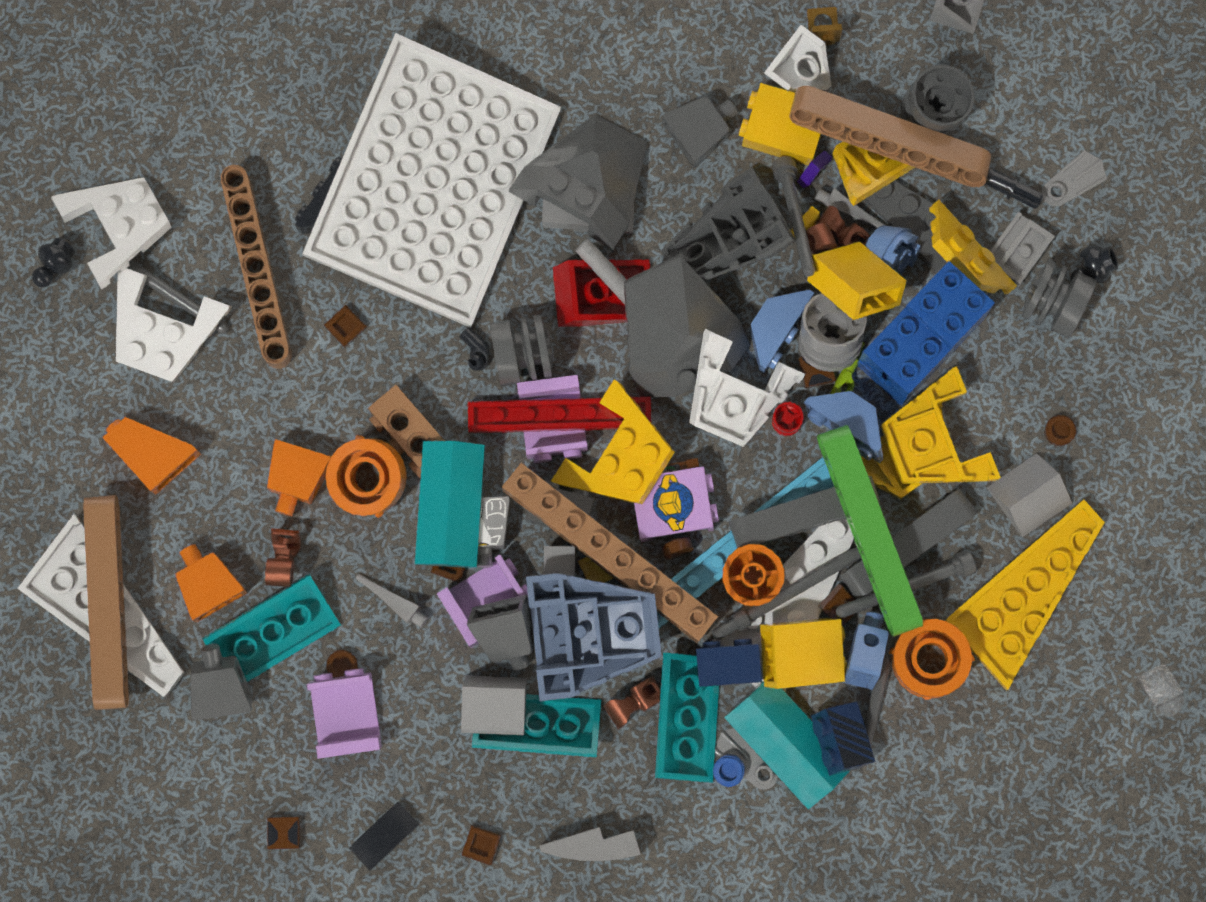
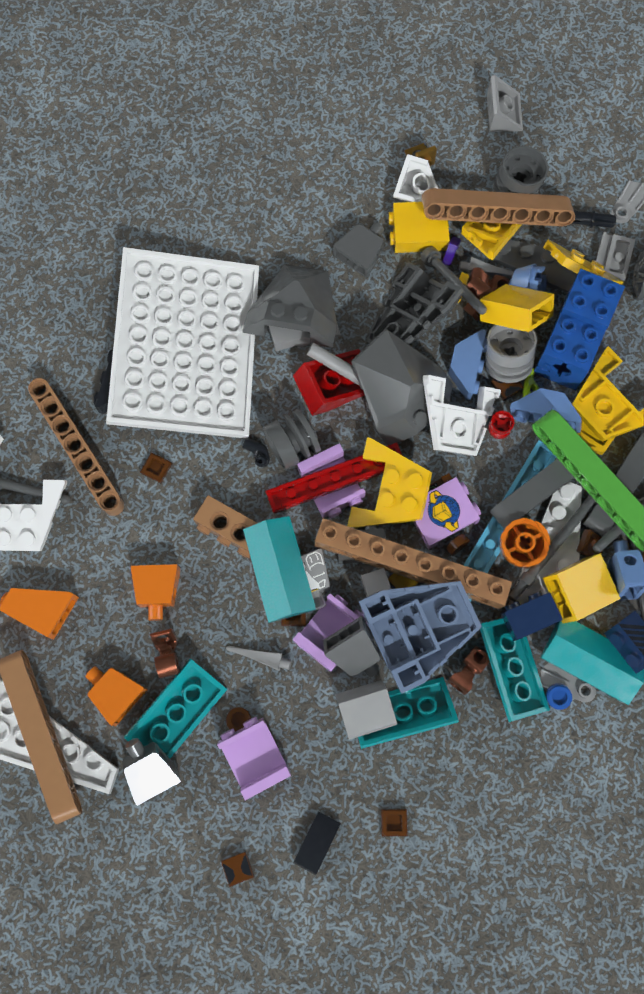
camera: 20 degrees left, 5 degrees down
orange piece [326,435,407,518] -> none
light grey slope [539,827,641,861] -> none

